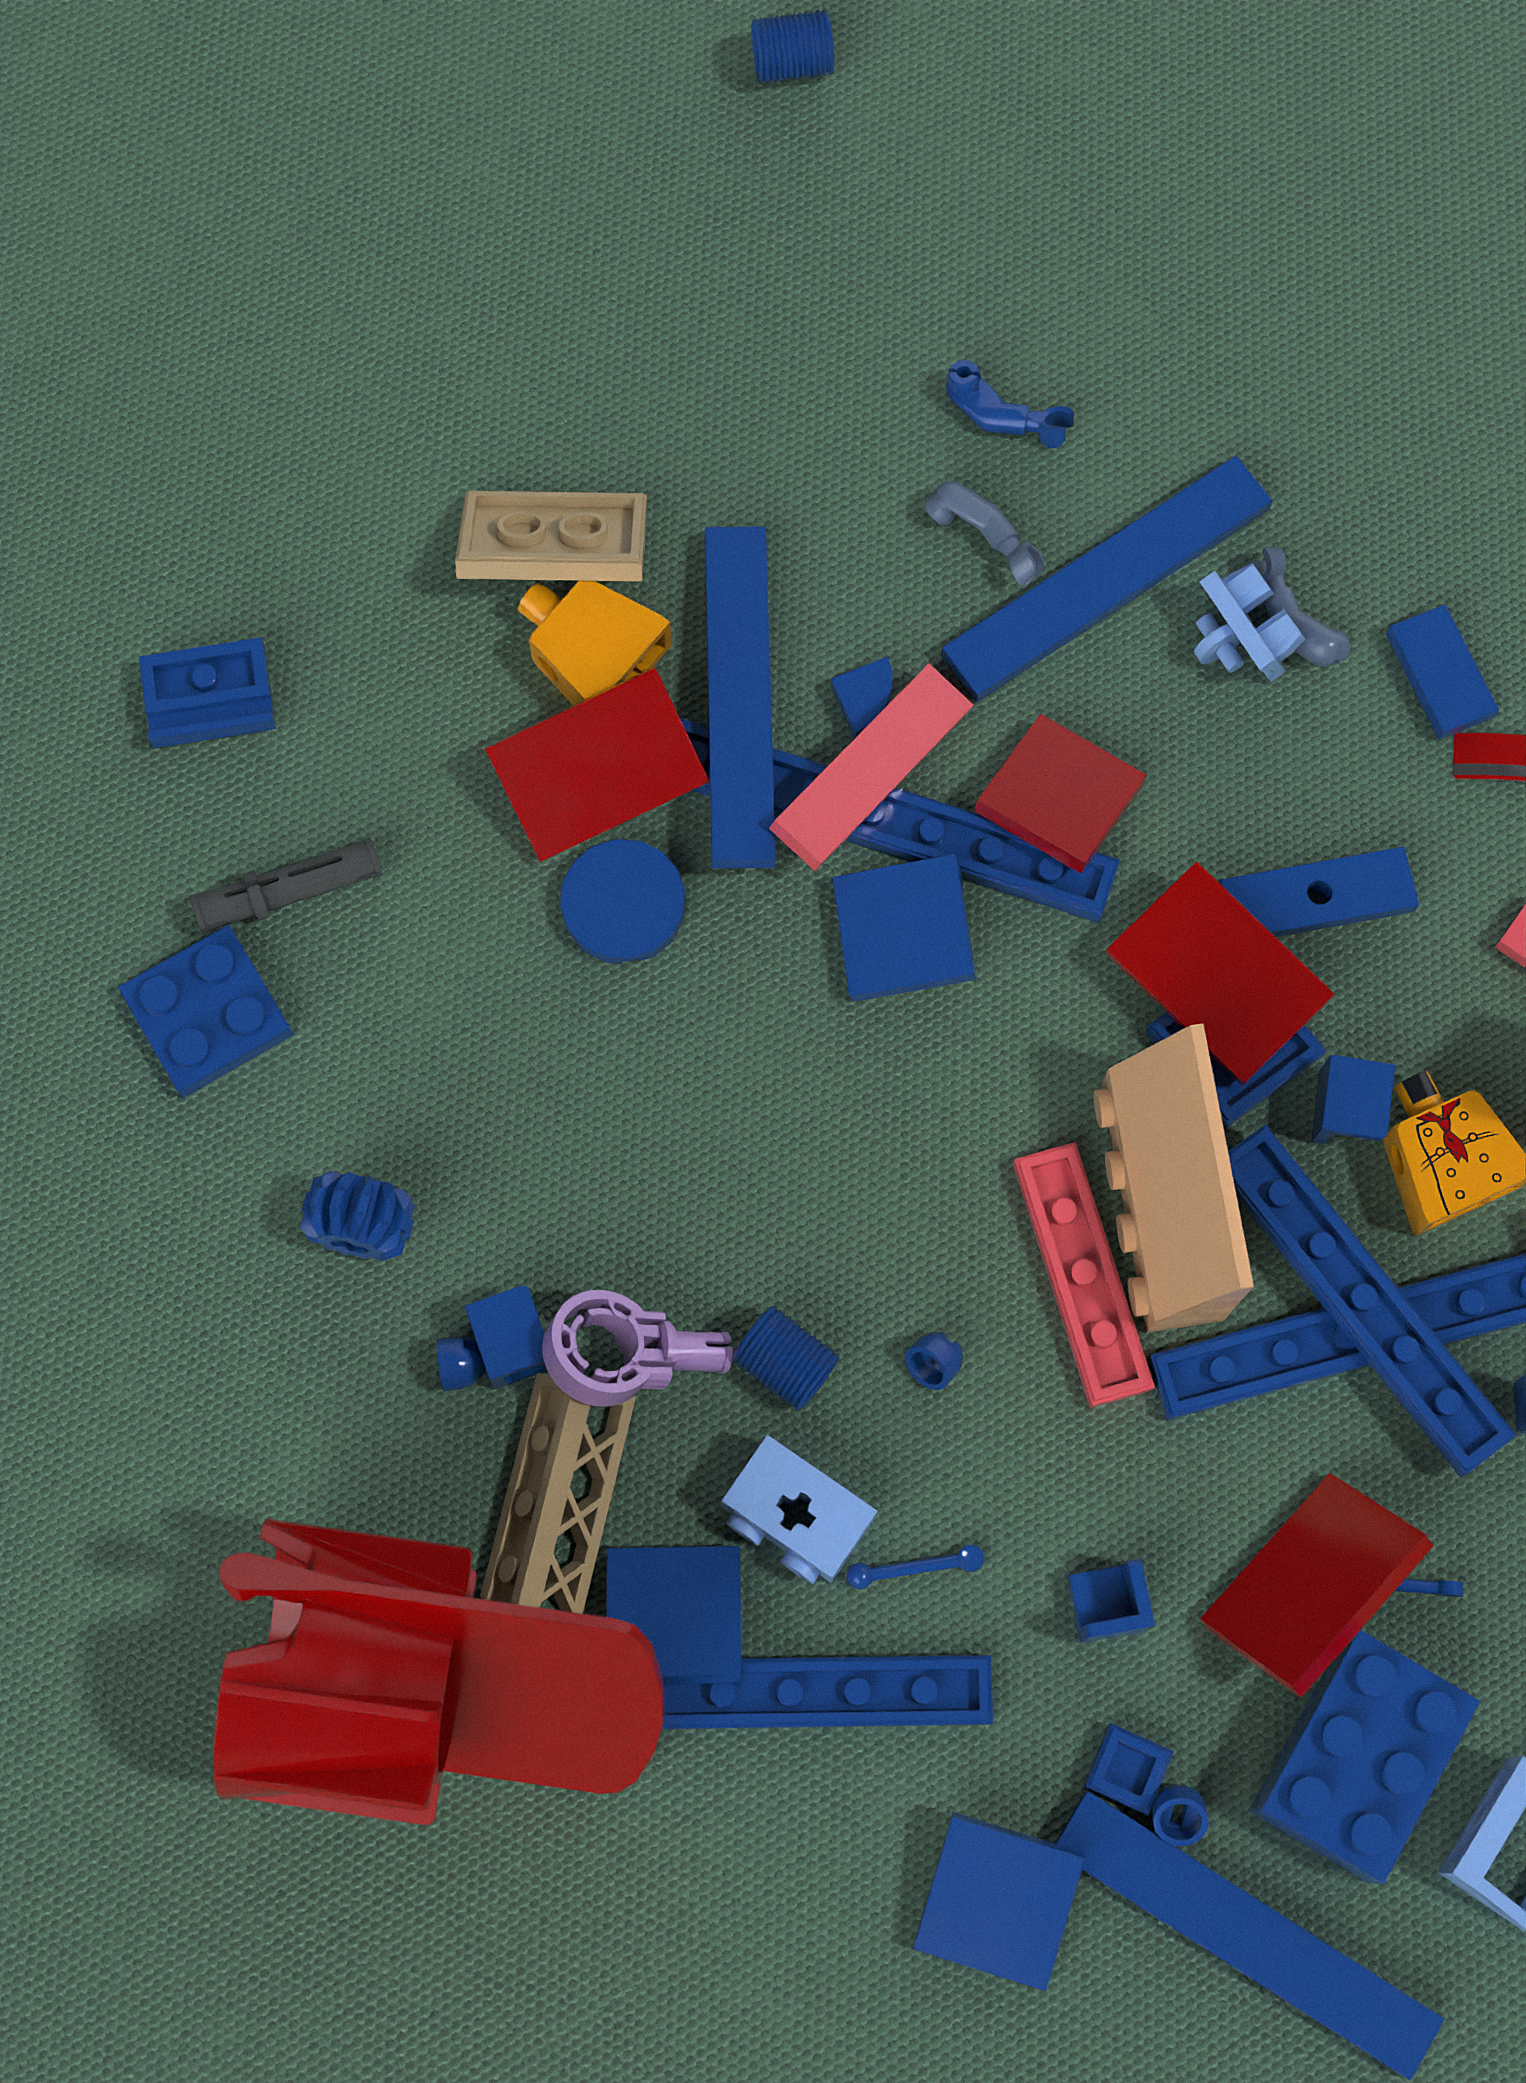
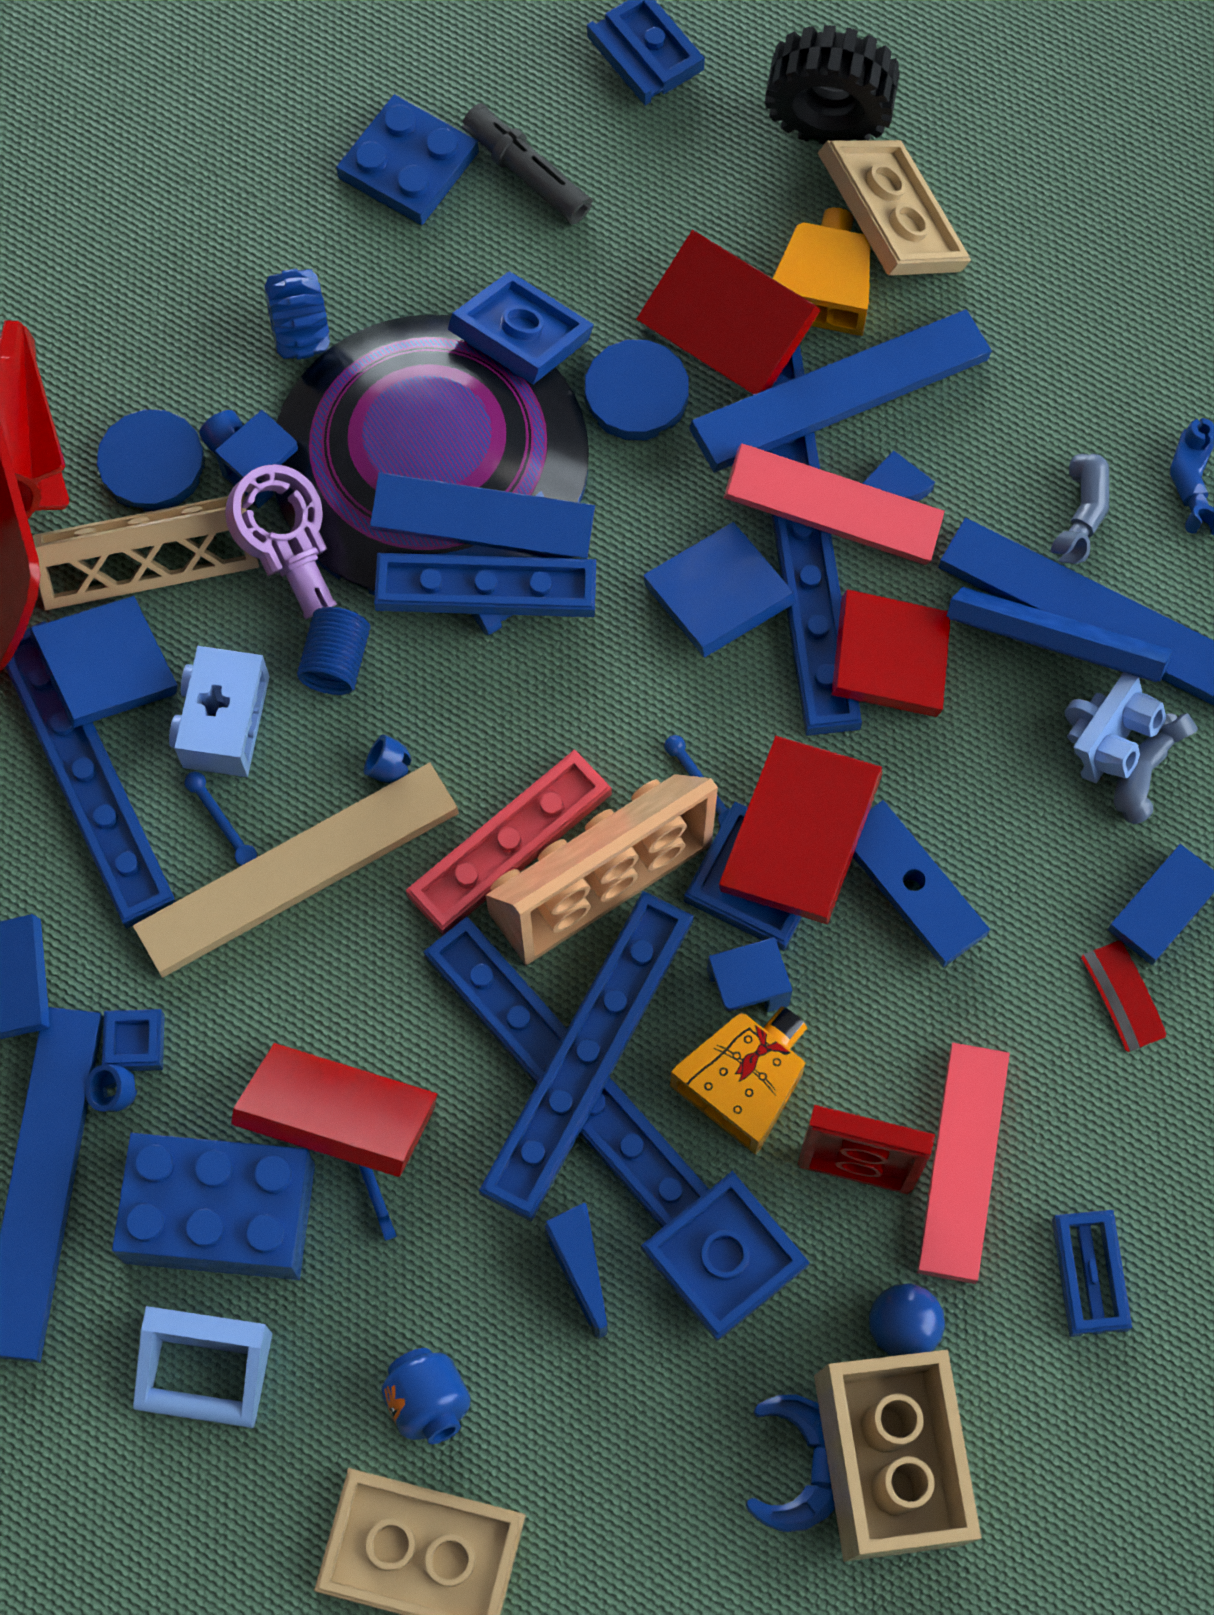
camera: 65 degrees right, 5 degrees down
blue panel [1067,1559,1155,1644] -> none
none -> blue tile [97,409,205,512]
none -> tan tile [133,762,459,978]
none -> dish [275,314,589,636]
none -> blue tile [370,472,595,559]
none -> blue tile [374,553,596,617]
none -> blue plate [447,271,594,384]
none -> blue hinge [664,735,731,828]
none -> black tyre [765,25,900,145]
none -> blue tile [947,587,1173,682]

